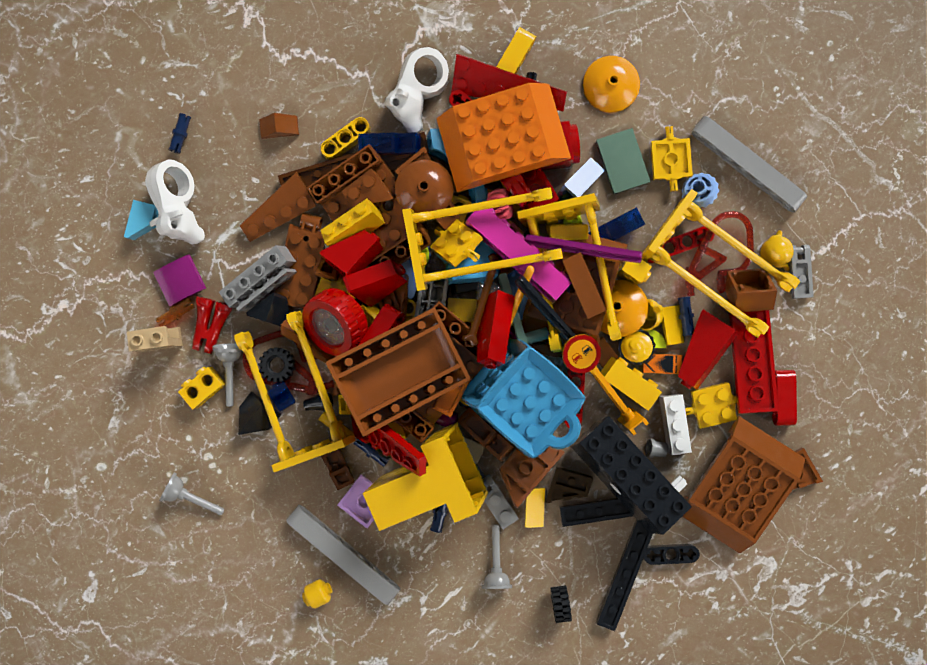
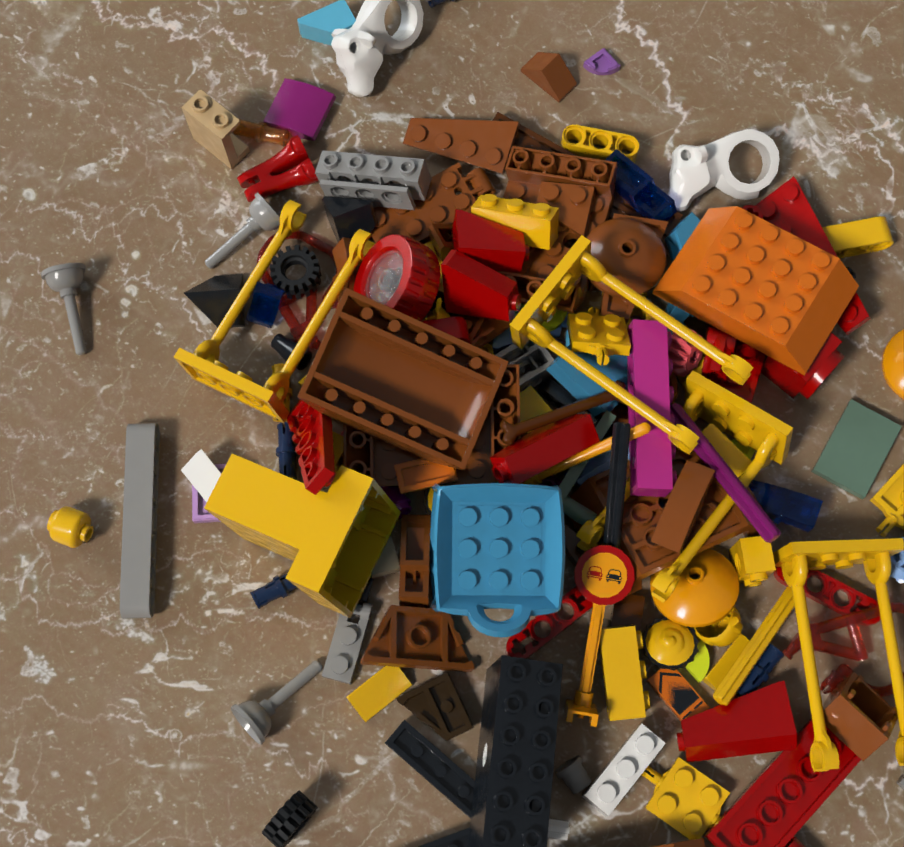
camera: 45 degrees right, 15 degrees down
yellow brick [178,366,225,410] -> none
reddish brown slope [321,449,355,490] -> none
slope [557,158,605,201] -> none
none -> white slope [181,449,221,502]
none -> medium lavender tile [583,48,621,75]
none -> yellow axle [713,586,795,706]

